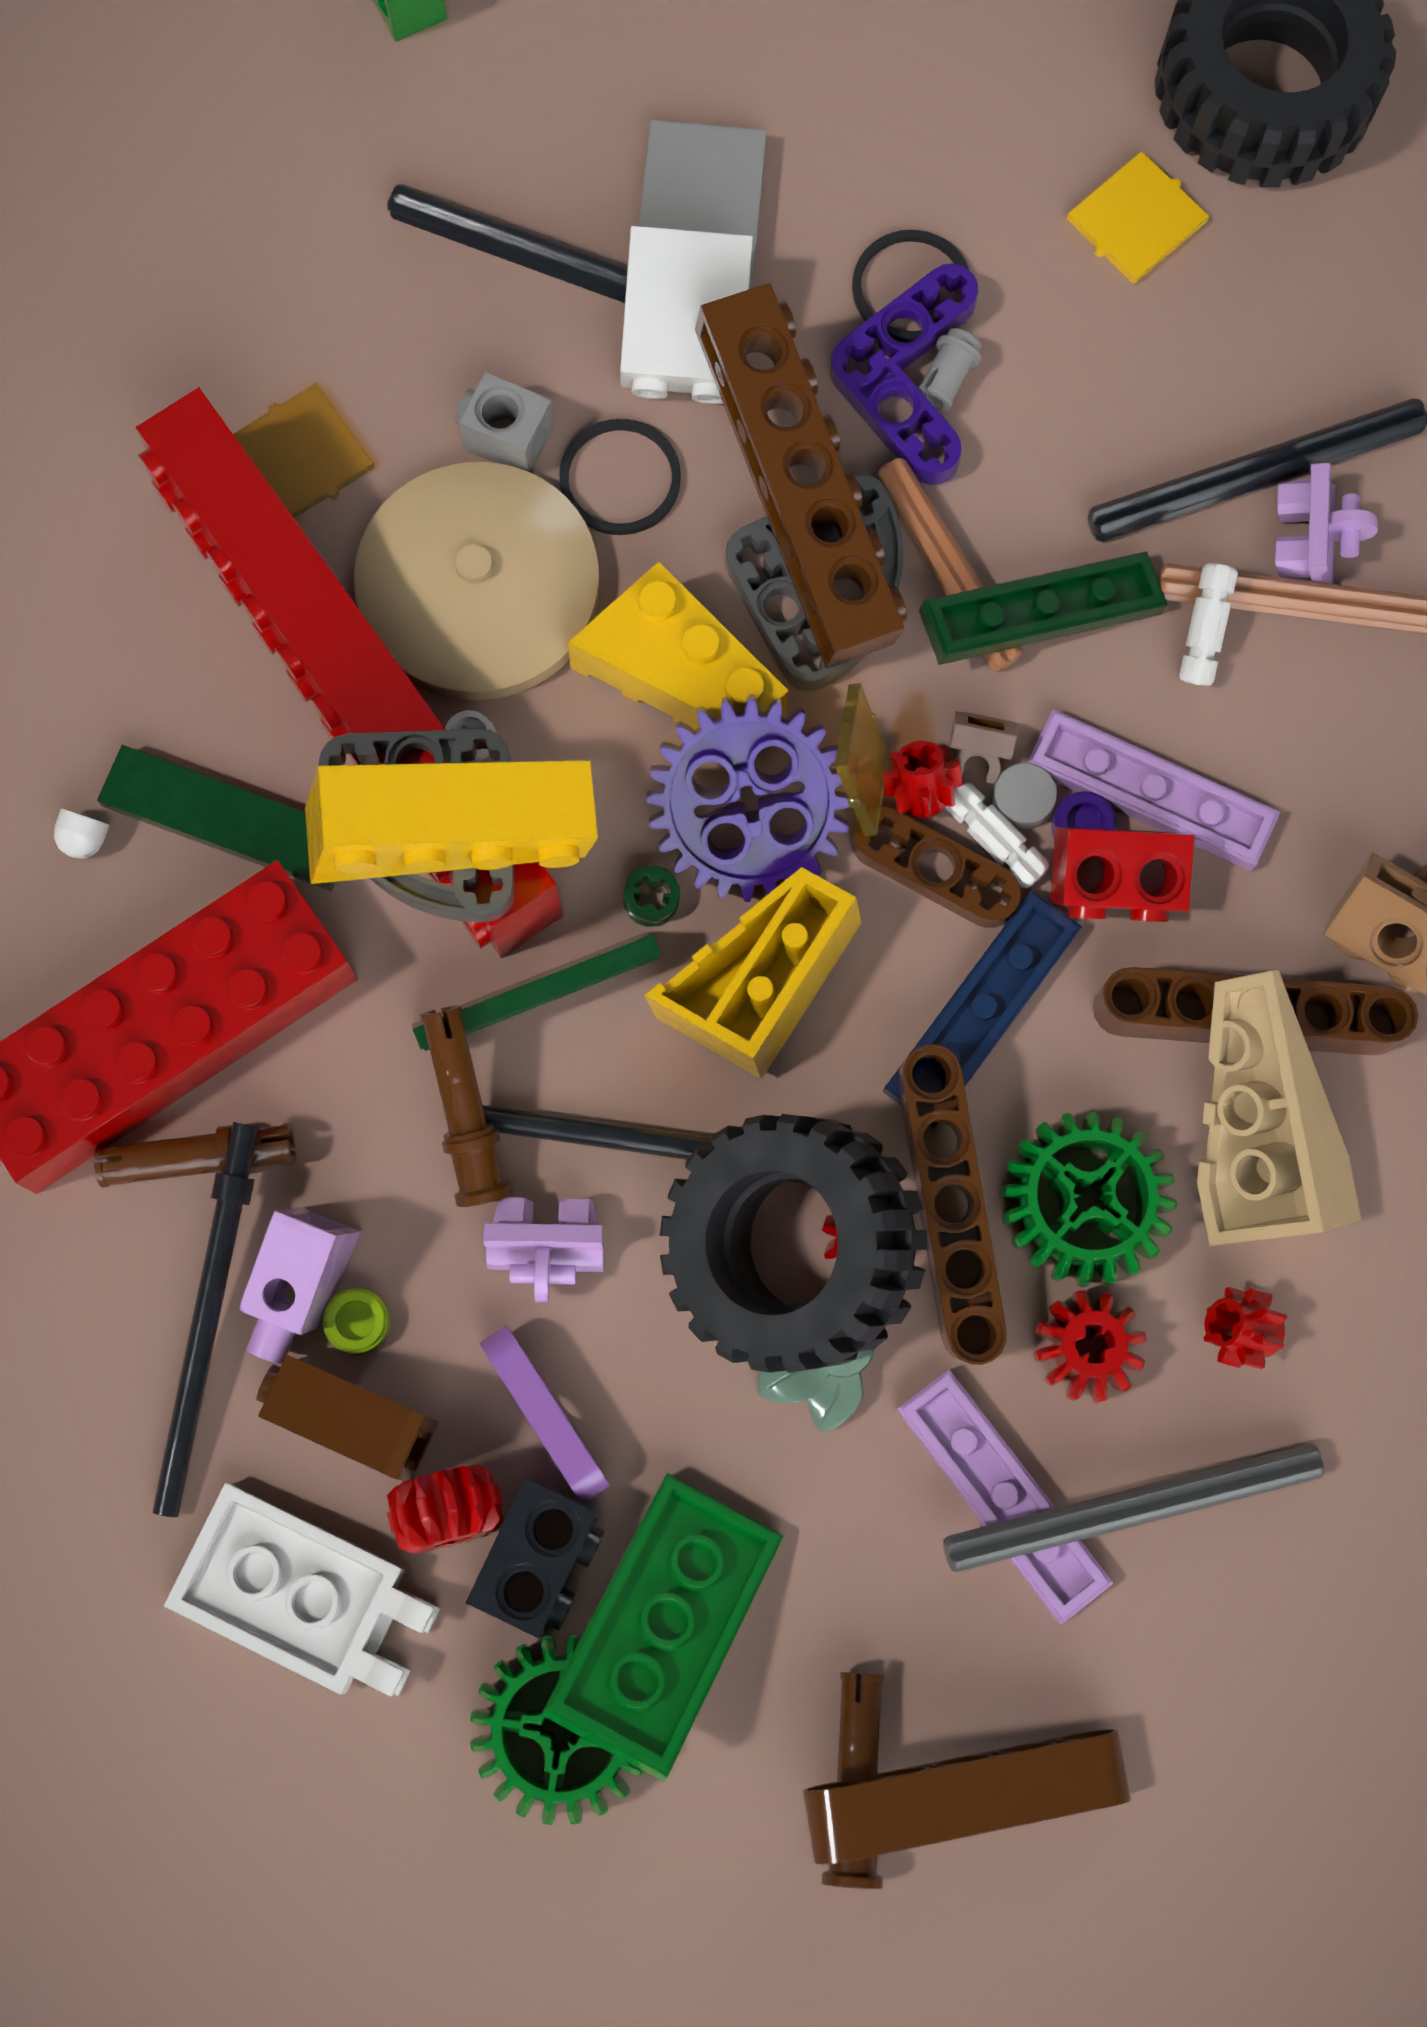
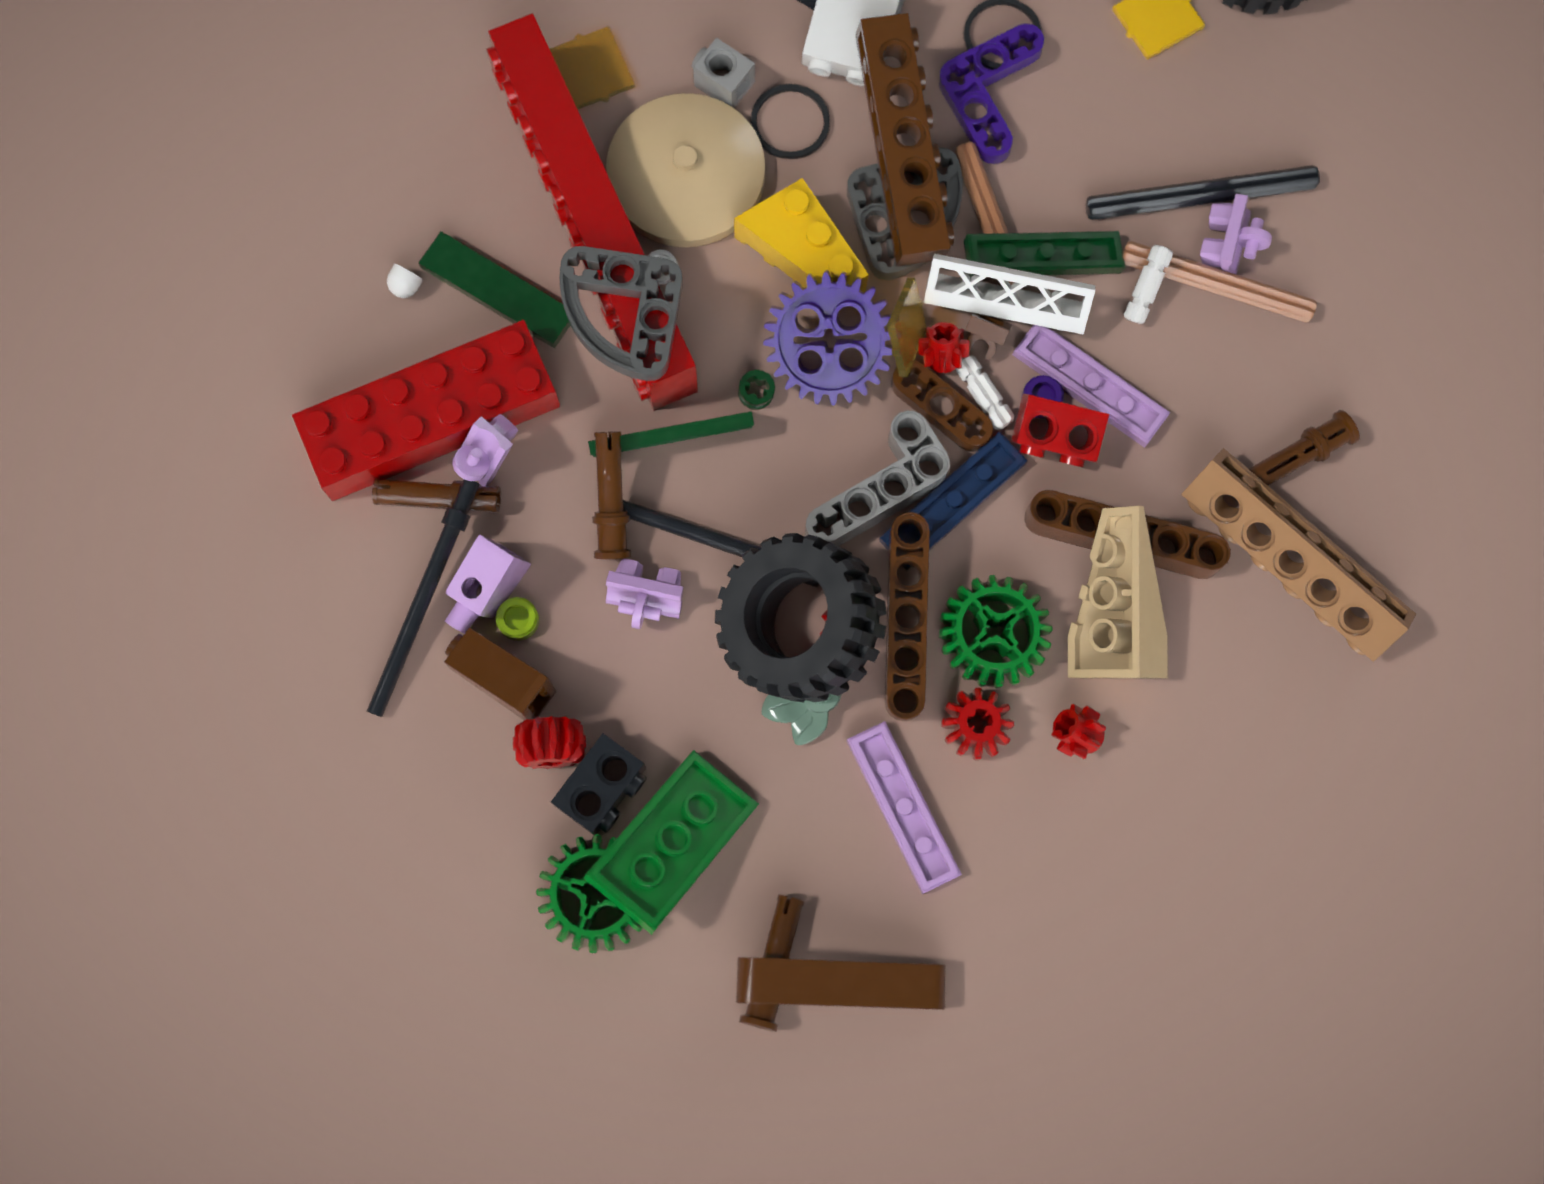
camera: 10 degrees right, 0 degrees up
white tile [164,1483,441,1697] -> none
yellow wedge [305,760,598,884] -> none
medium lavender beam [479,1325,610,1504] -> none
yellow wedge [644,867,862,1080] -> none
light grey pin [918,328,981,411] -> none
dark grey axle [943,1443,1325,1572] -> none
light grey tile [992,763,1057,829] -> none
none -> lavender hips [452,414,518,486]
none -> light grey beam [805,410,950,546]
none -> white fence [924,254,1095,334]

